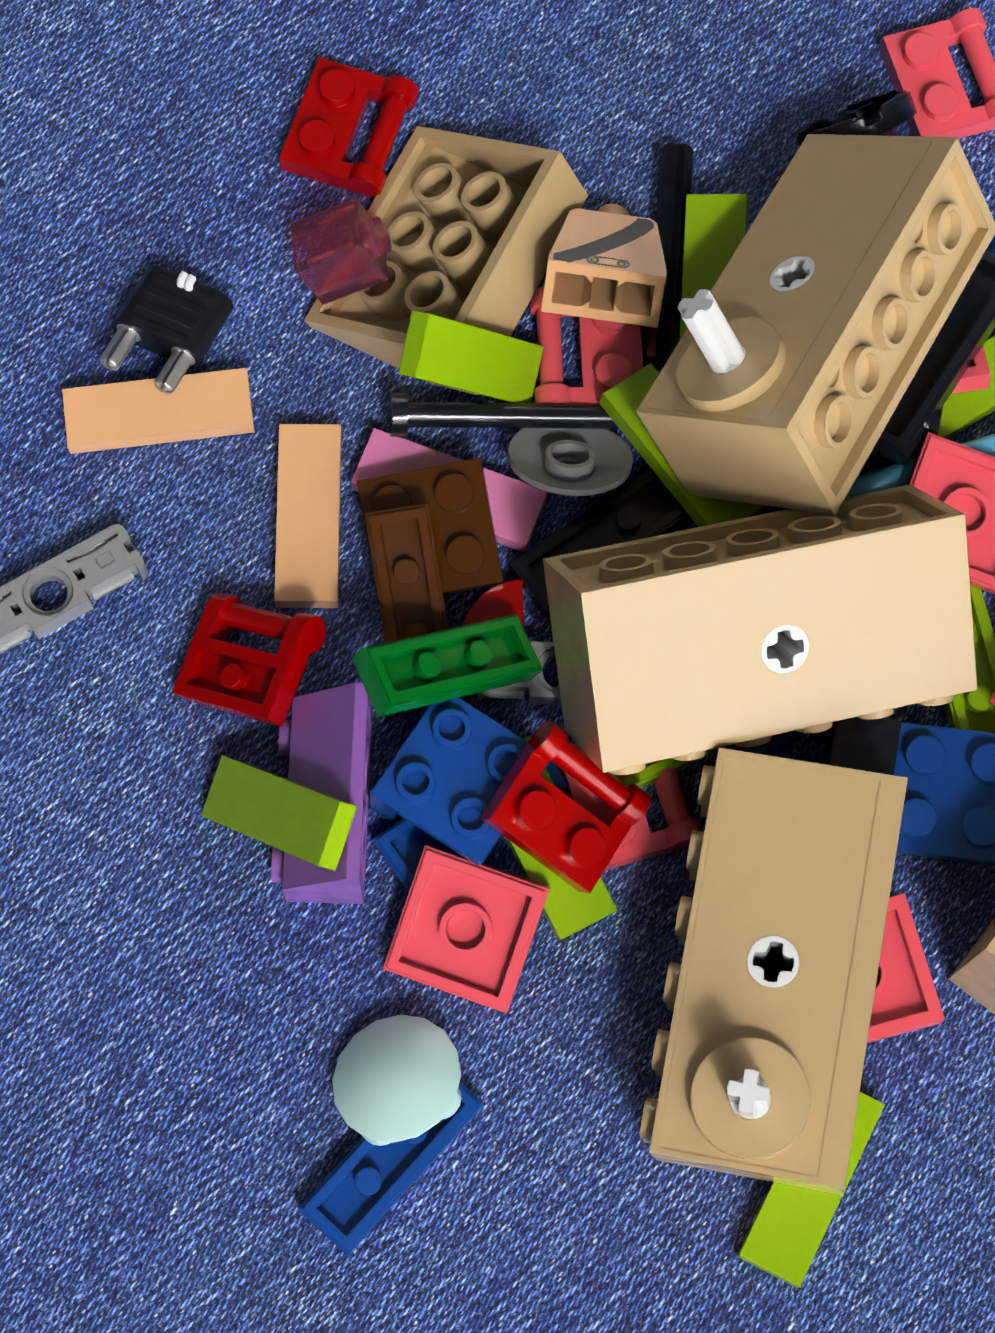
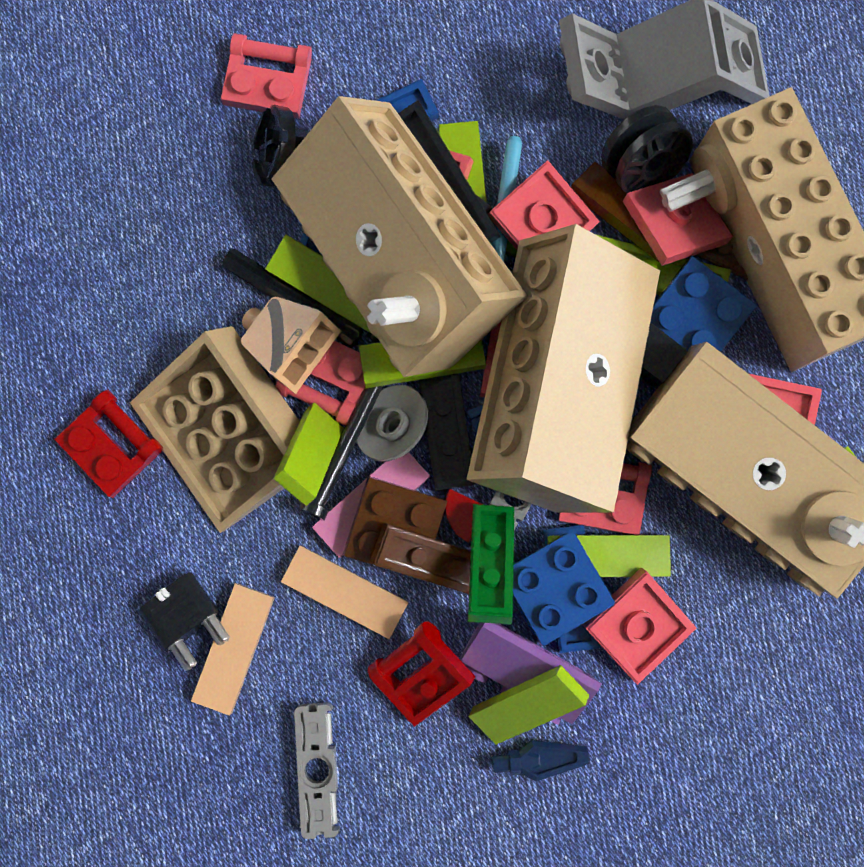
camera: 55 degrees left, 10 degrees up
clear pink brick [291,198,392,305] -> none
blue tile [298,1082,484,1257] -> none
light aqua dish [332,1014,462,1146] -> none
red plate [480,720,651,893] -> none
none -> dark blue piece [492,740,589,782]

